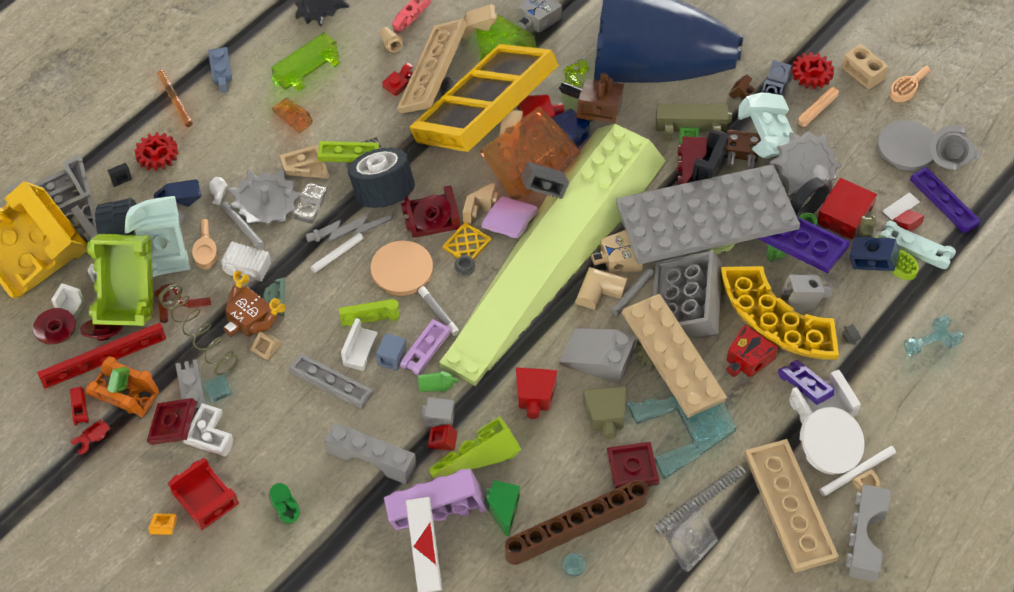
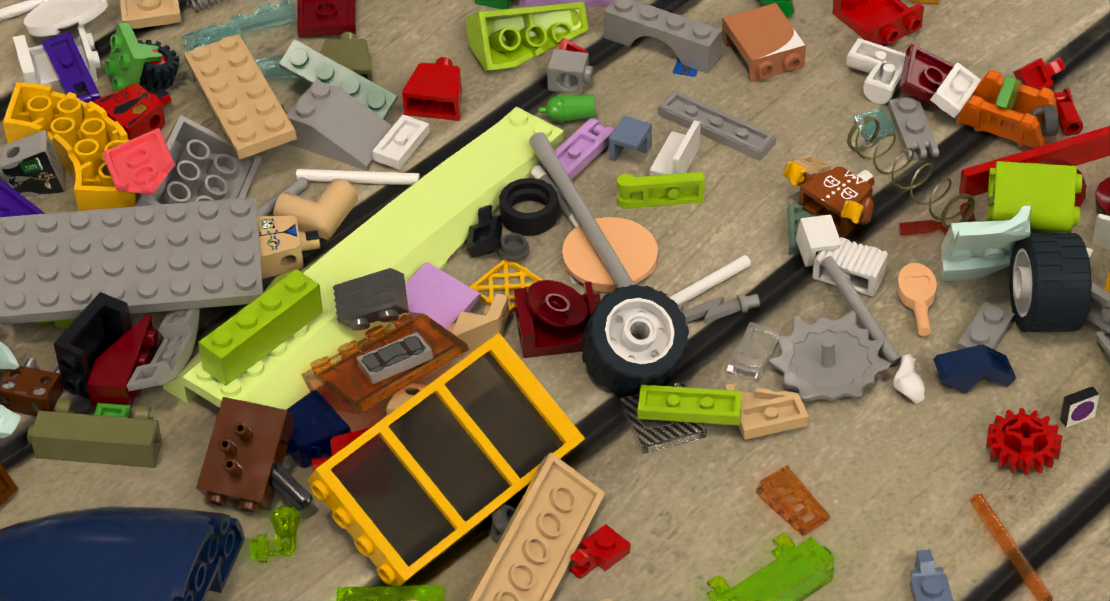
camera: 175 degrees left, 10 degrees down
none -> coral tile [102,128,175,195]
none -> bright green plate [104,23,180,93]
none -> light grey slope [127,308,200,391]
none -> lime wedge [198,269,323,386]
none -> plate [279,39,398,120]
none -> white bar [296,169,420,185]
none -> tile [357,332,433,385]
none -> white plate [372,115,430,169]
none -> black plate [466,204,503,257]
none -> black tyre [499,178,559,236]
none -> light grey piece [529,132,637,288]
none -> nougat panel [722,3,806,82]
none -> white panel [795,215,841,267]
none -> white plate [930,62,981,118]
none -> dark grey tile [1030,105,1058,136]

